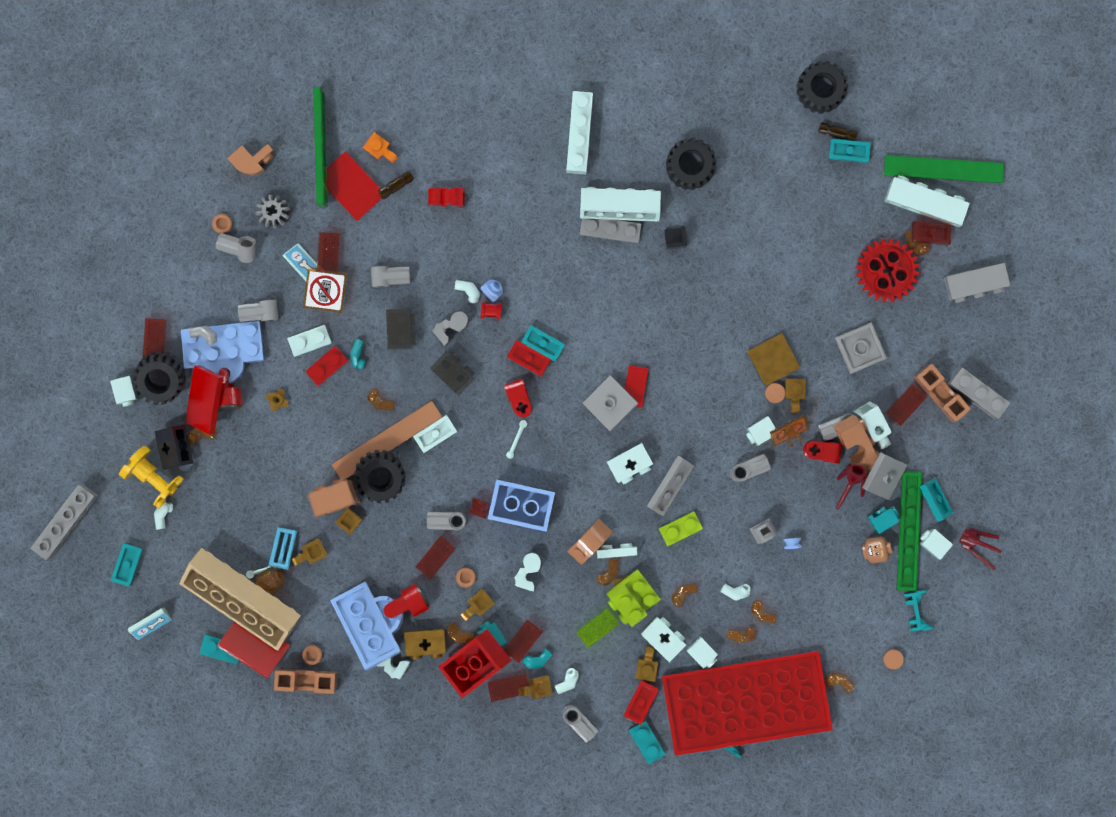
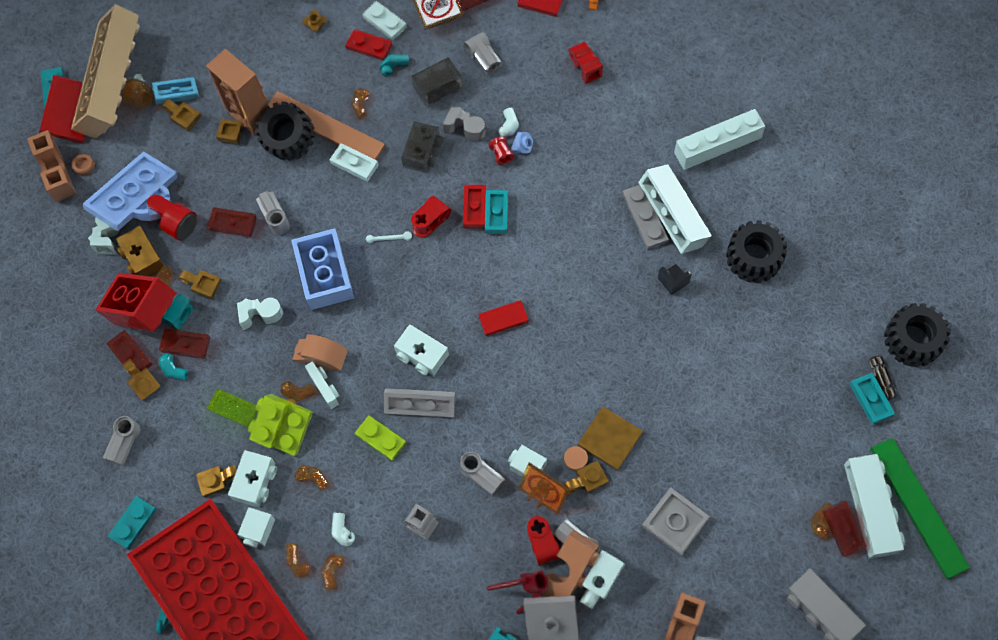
camera: 65 degrees right, 20 degrees down
slope [128,608,172,640] -> none
dark brown axle [378,171,414,199] -> none
nougat tile [456,567,476,588] -> none
clear red wheel [468,498,491,519] -> none
light aqua arm [555,668,579,695] -> none
light grey plate [583,375,639,432] -> none
red plate [623,680,659,725] -> none
light blue bush [783,538,802,549] -> none
red gear [855,238,920,303] -> none
clear red plate [885,384,927,426] -> none

